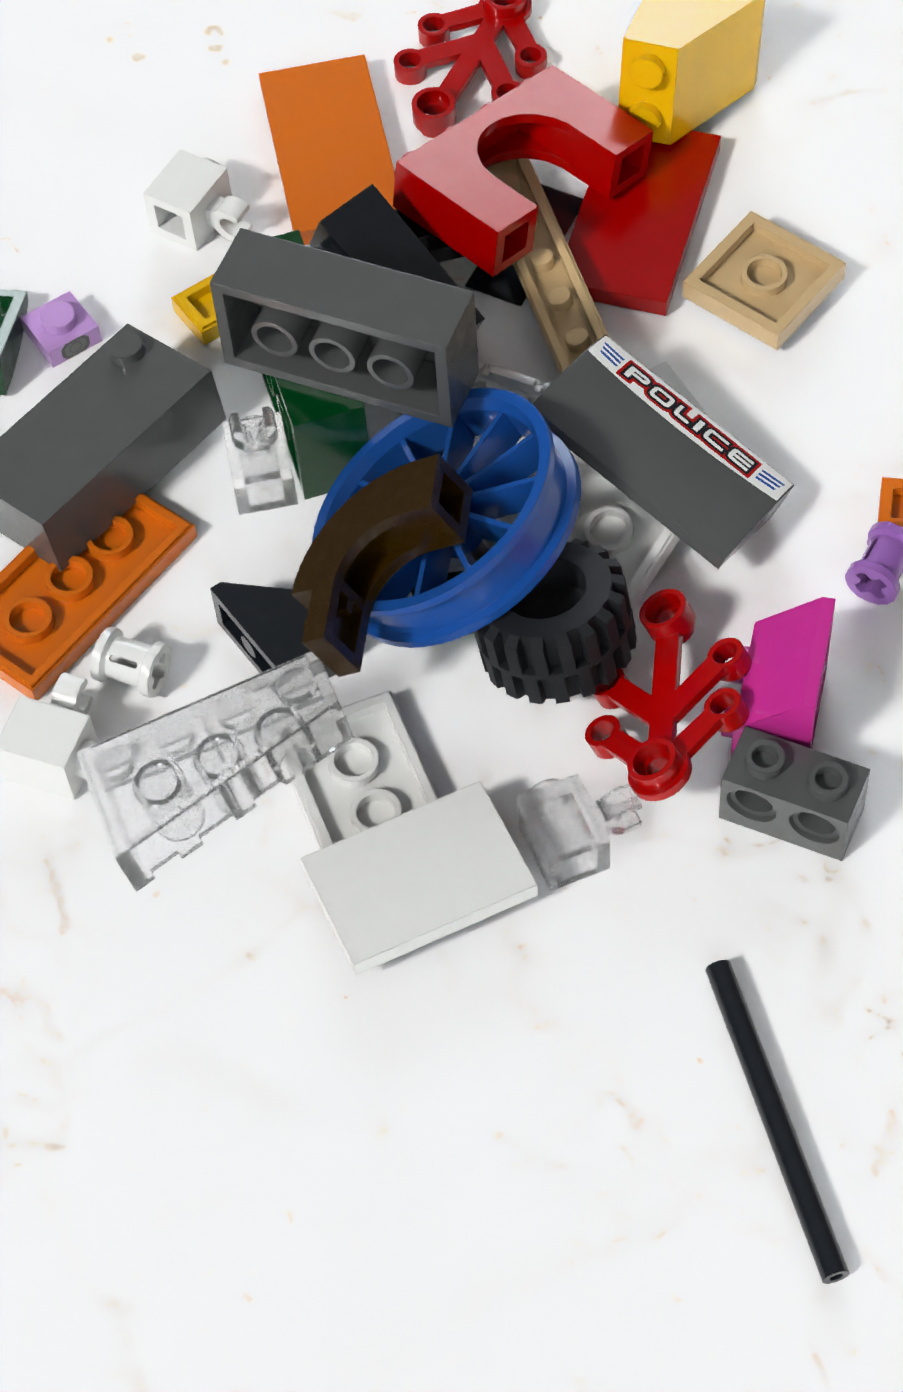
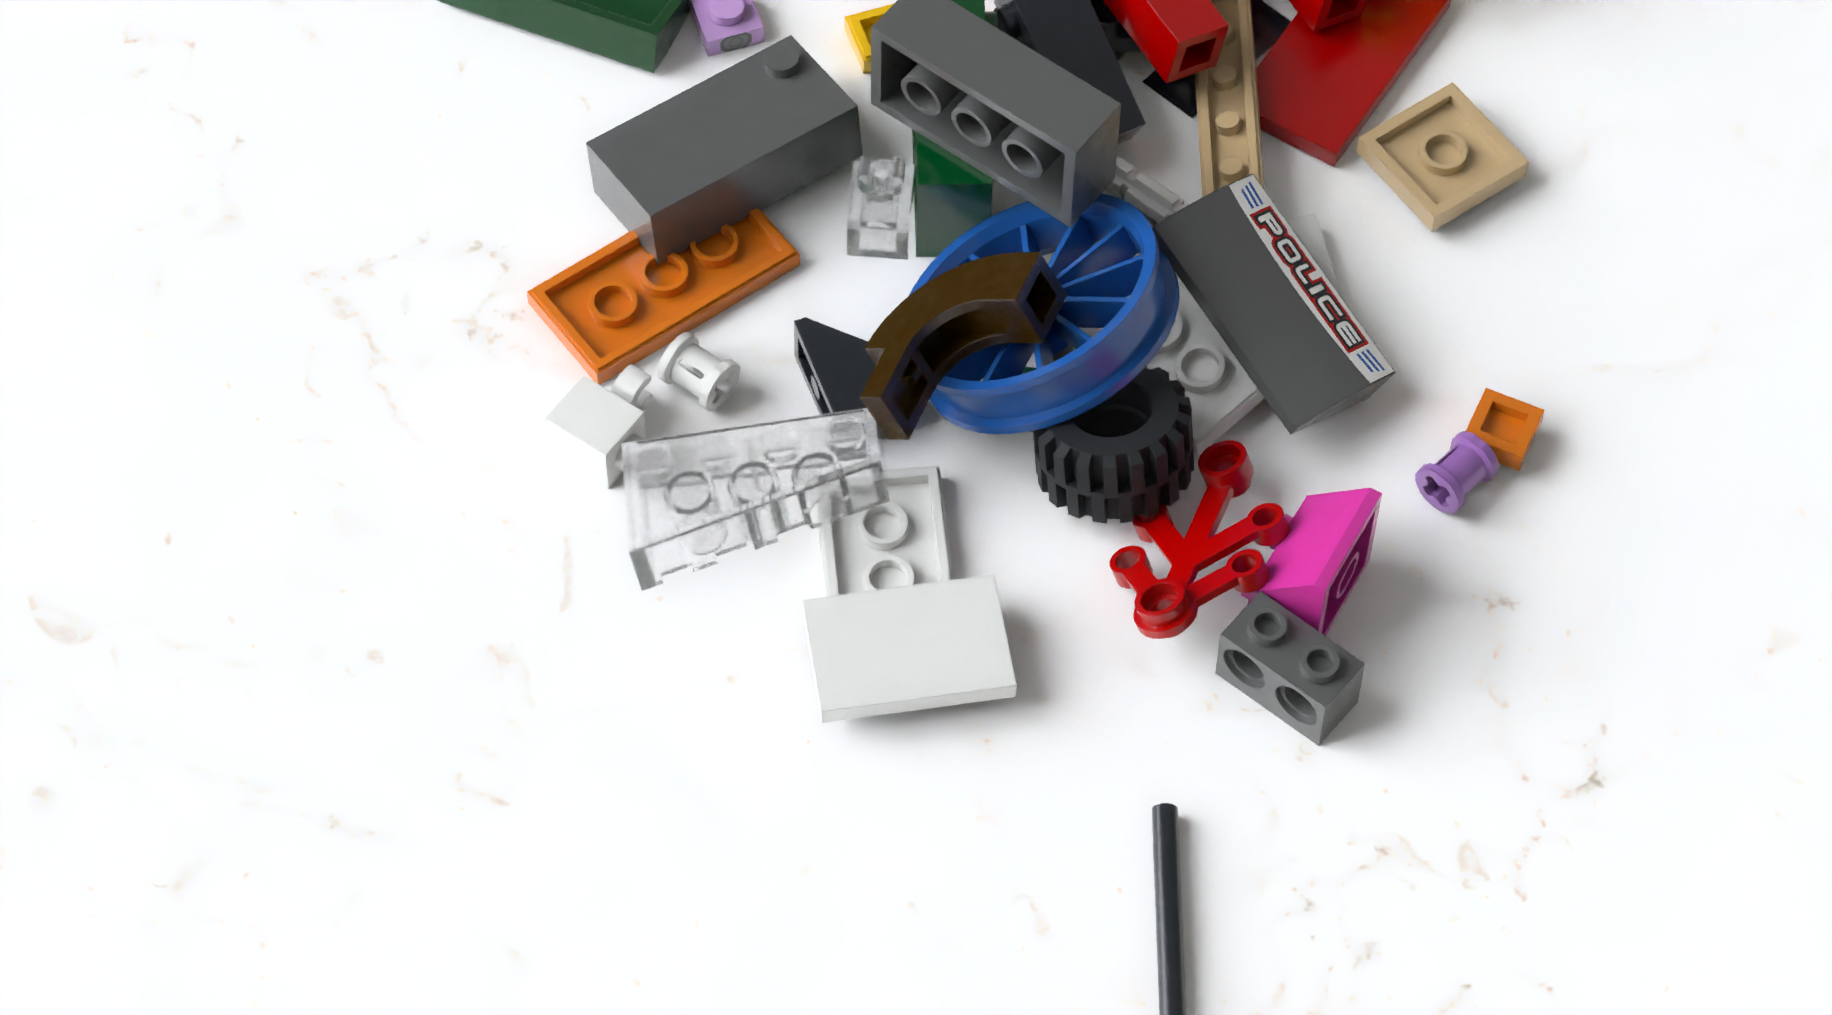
camera: 10 degrees right, 0 degrees up
clear brick [517,773,642,891] -> none

